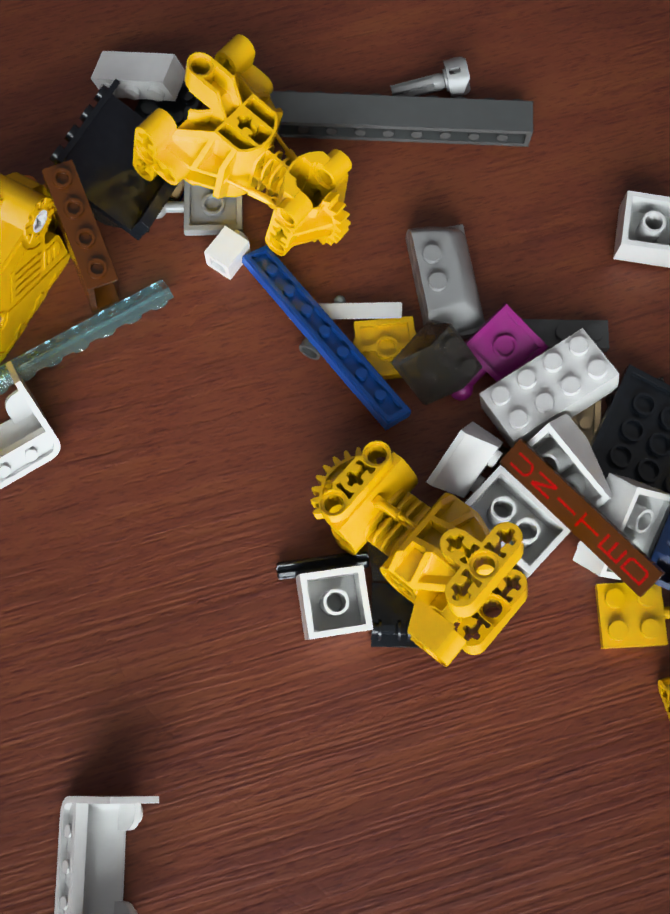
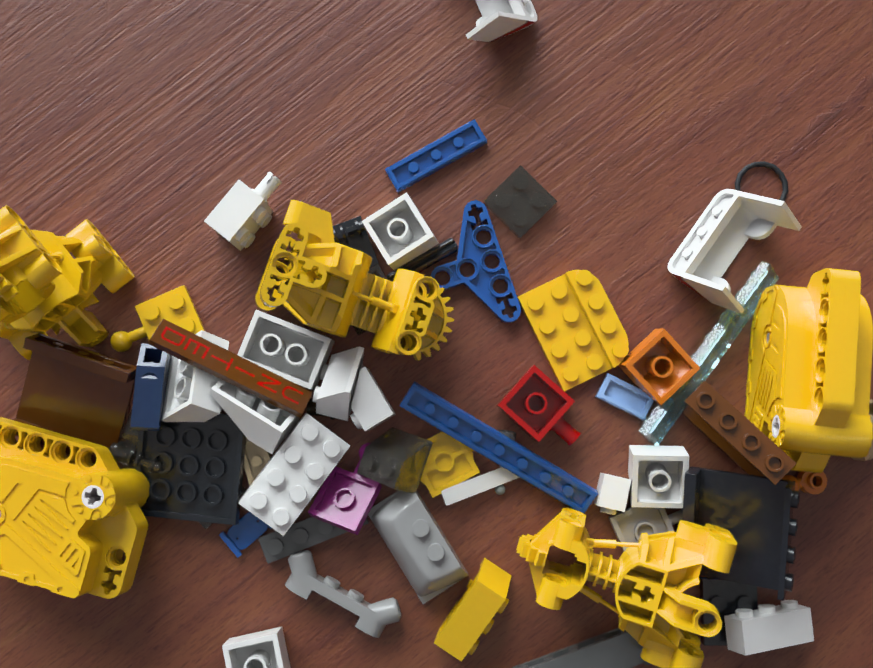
camera: 160 degrees right, 10 degrees up
none -> white brick [204,172,282,251]
none -> blue piece [219,512,272,558]
none -> light grey plate [285,550,401,638]
none -> white slope [350,367,396,431]
none -> blue tile [385,119,487,193]
none -> blue beam [431,200,521,324]
none -> yellow wedge [434,558,512,662]
none -> clear smoke plate [483,165,557,239]
none -> red brick [496,365,581,446]
none -> yellow plate [517,270,629,392]
none -> light blue tile [595,373,654,420]
none -> orange slope [618,328,701,405]
none -> white slope [628,445,689,508]

